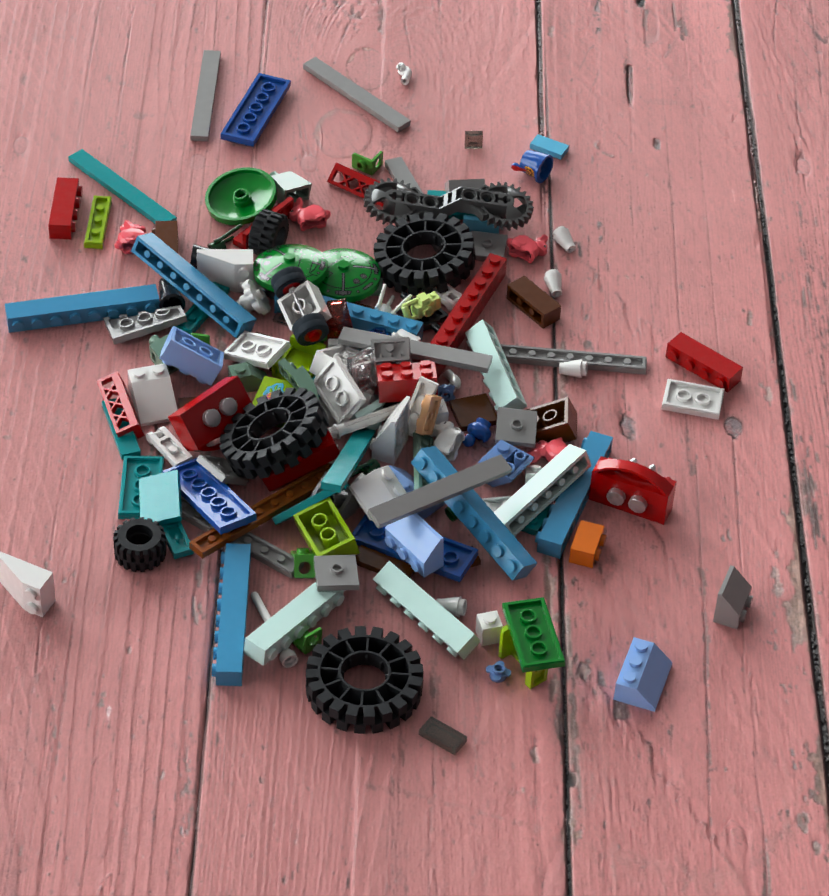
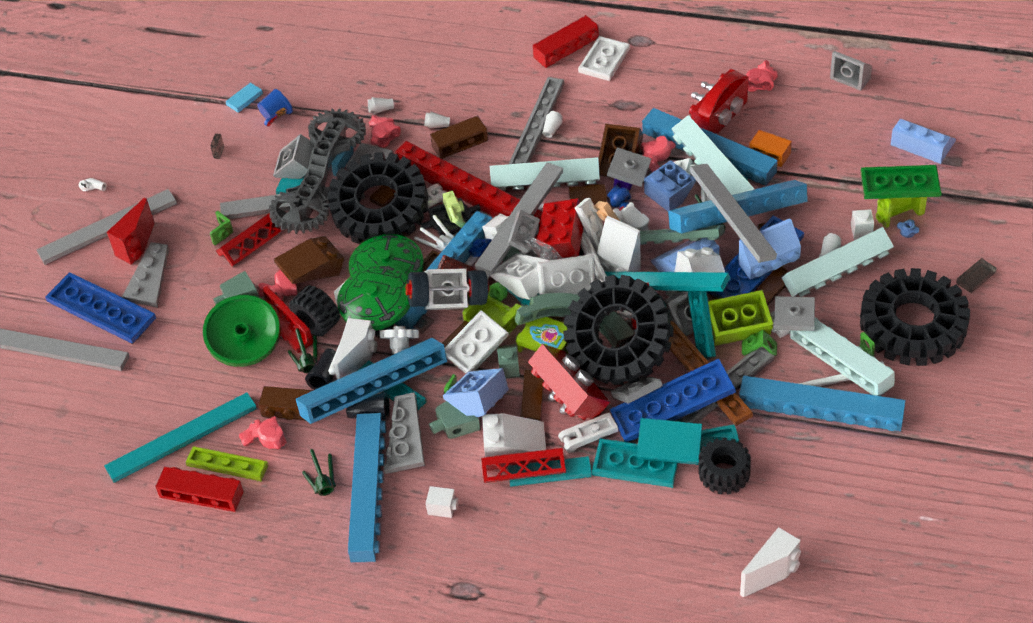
camera: 70 degrees left, 5 degrees up
none -> red slope [107,197,155,265]
none -> light grey wing [122,242,169,308]
none -> reddish brown slope [274,236,344,284]
none -> dark green plant [302,449,336,496]
none -> white brick [426,486,458,518]
none -> coral animal [746,60,778,92]

